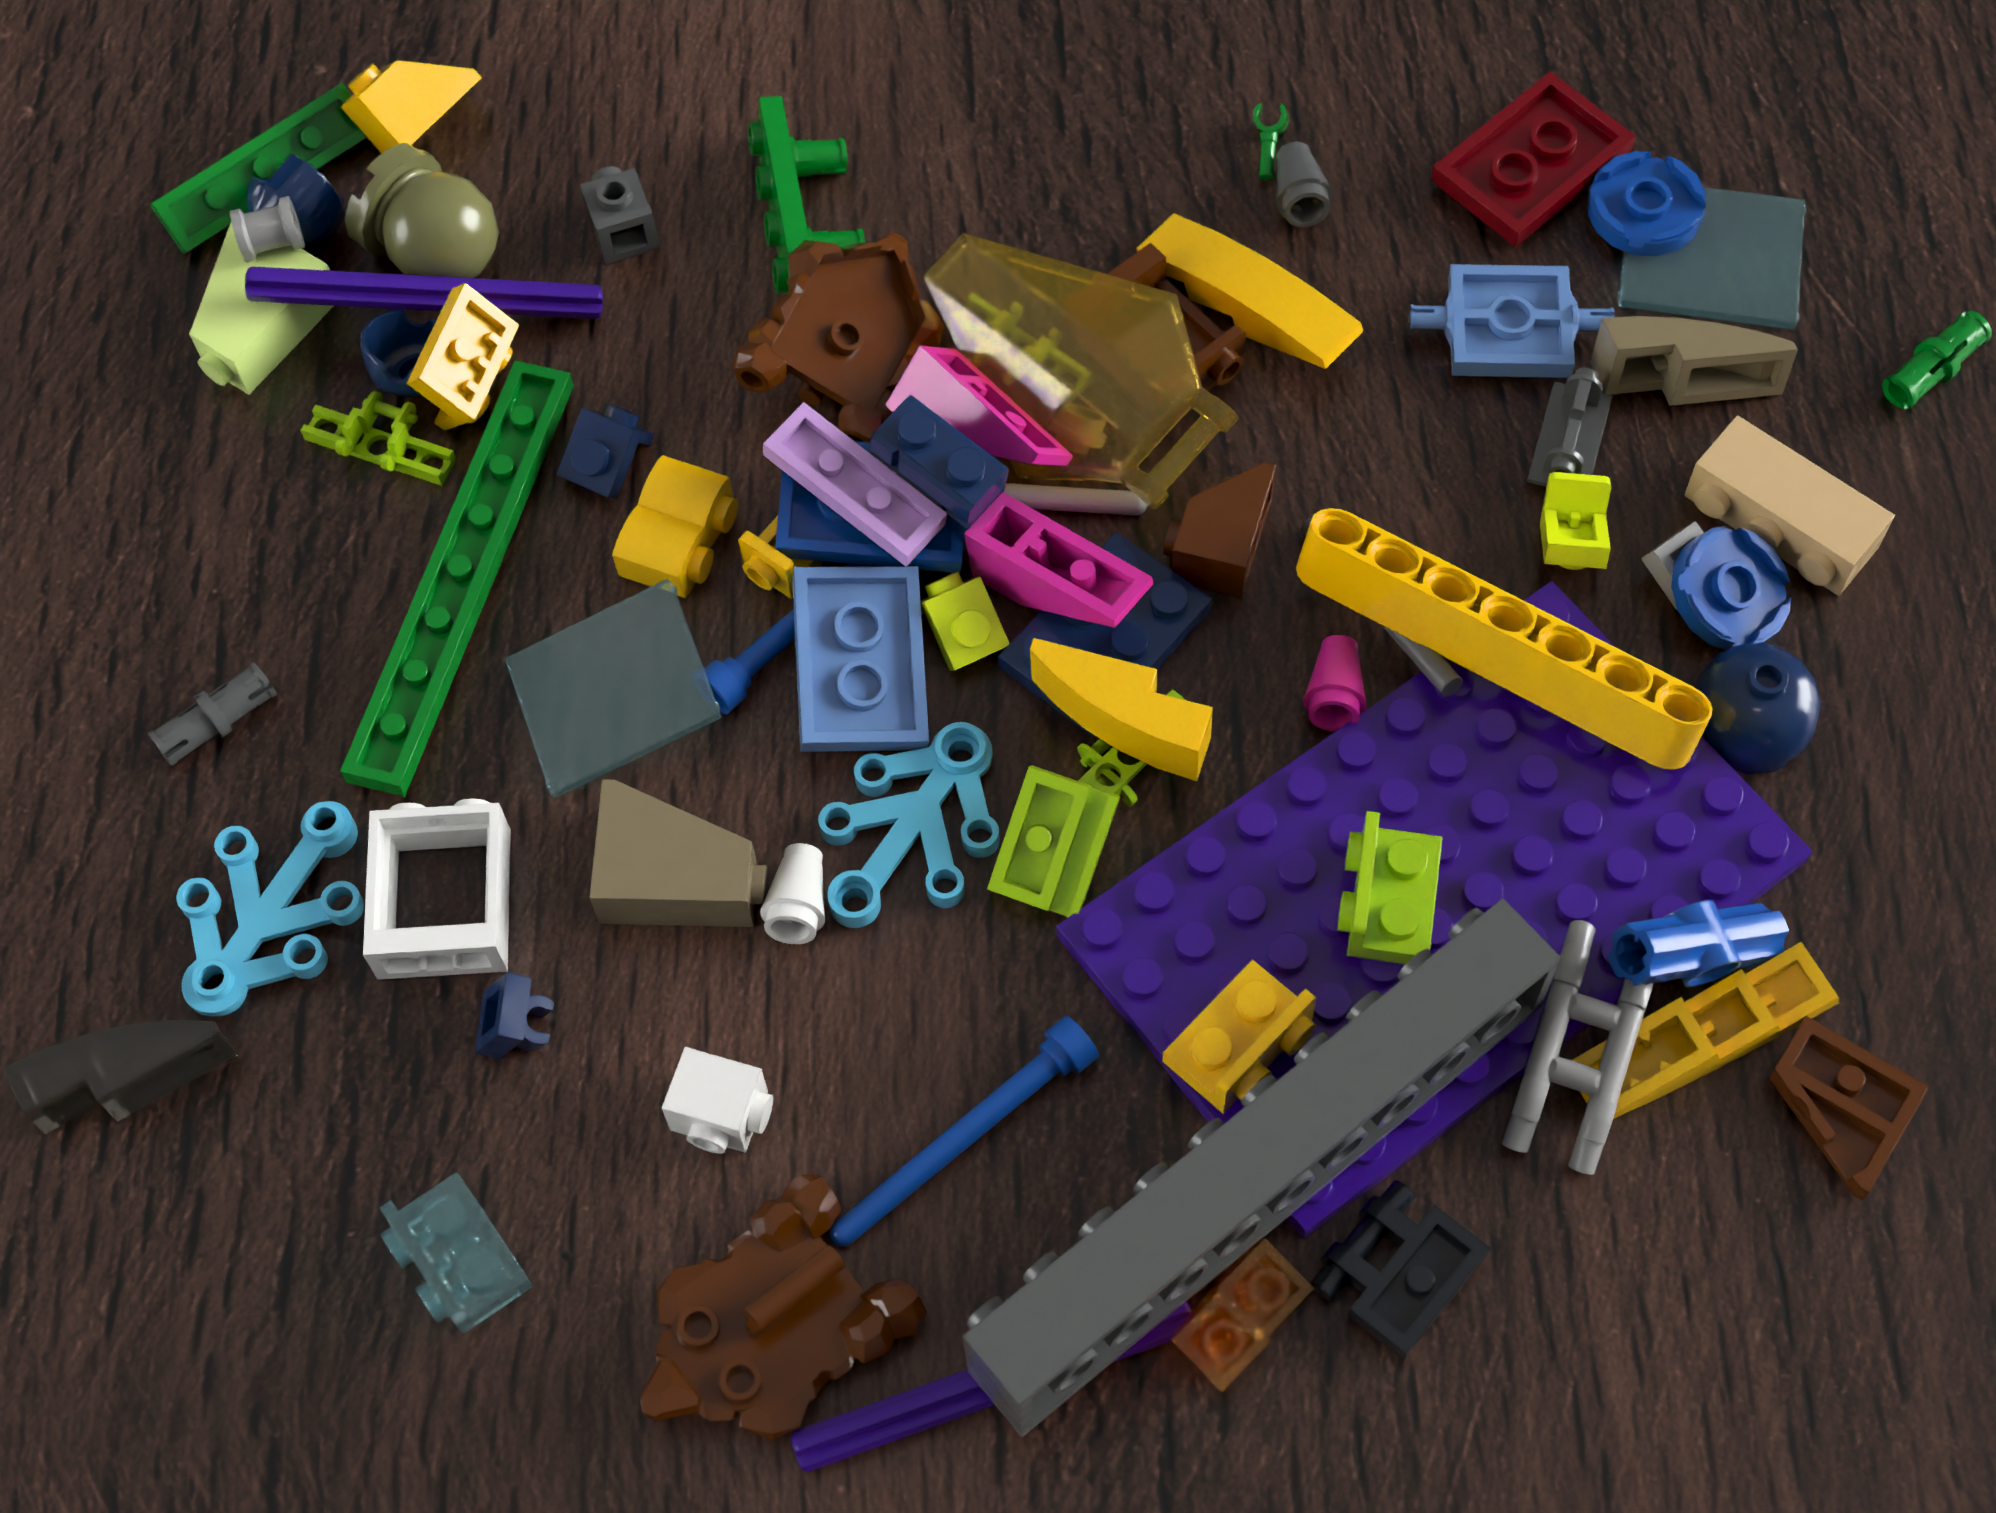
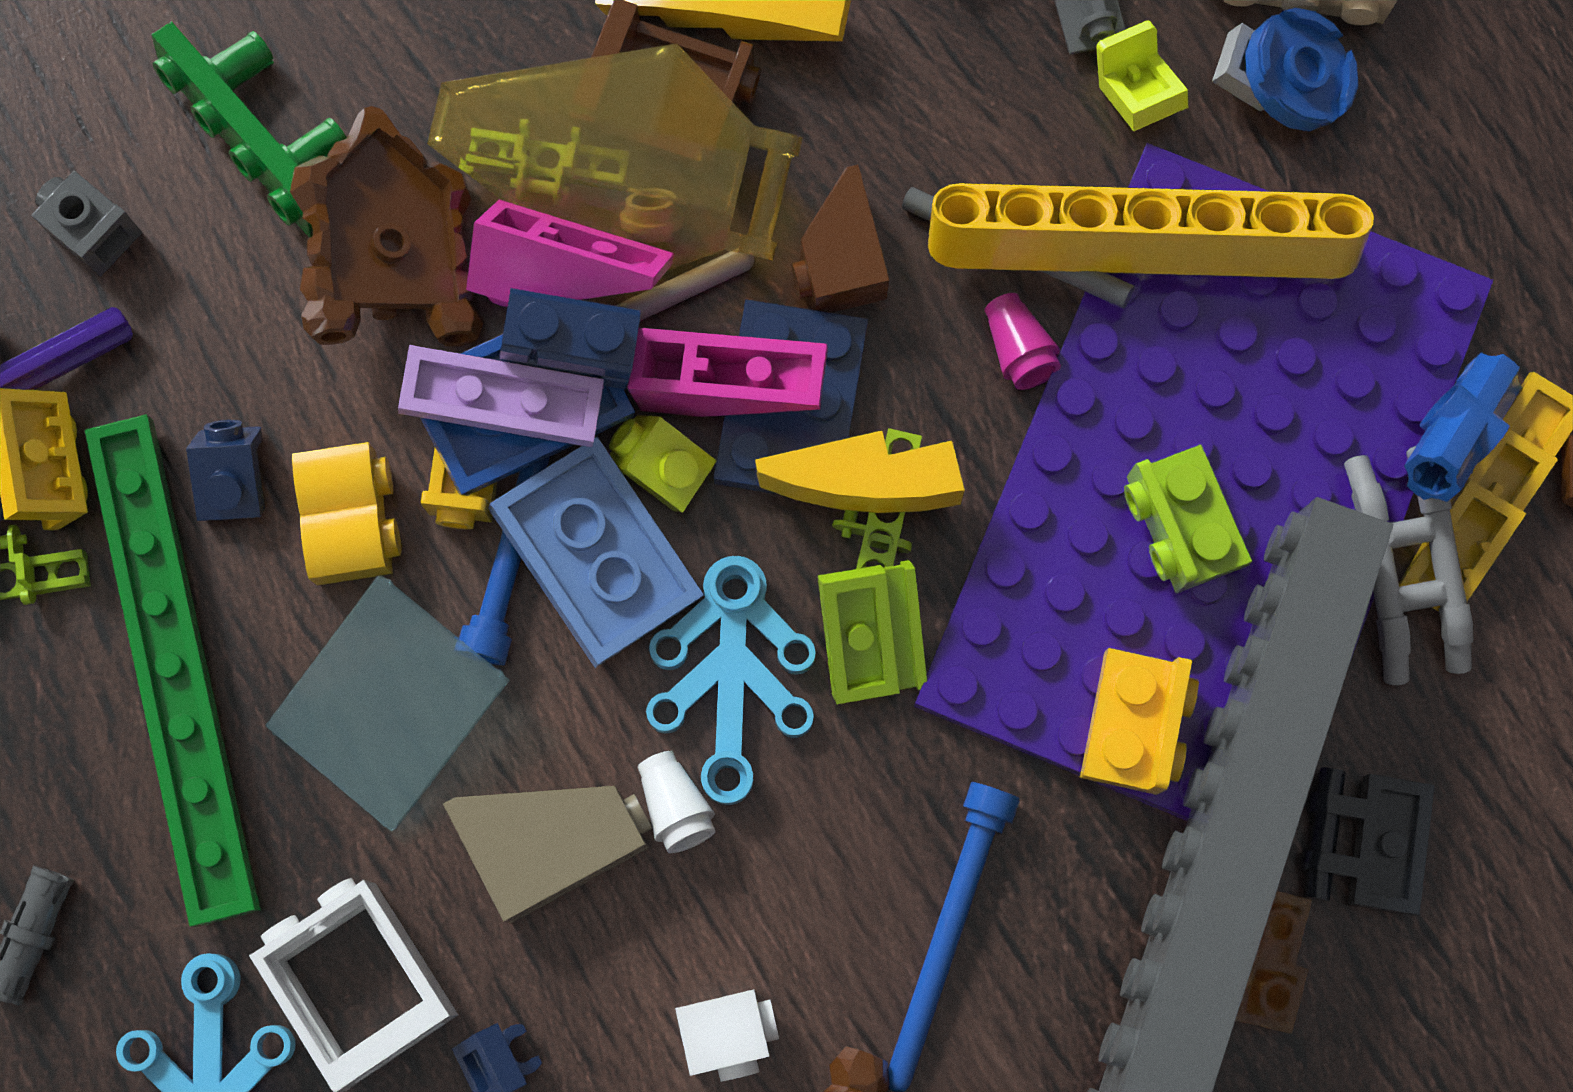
camera: 35 degrees left, 15 degrees up
dark blue cylinder [1693,643,1821,774] -> none

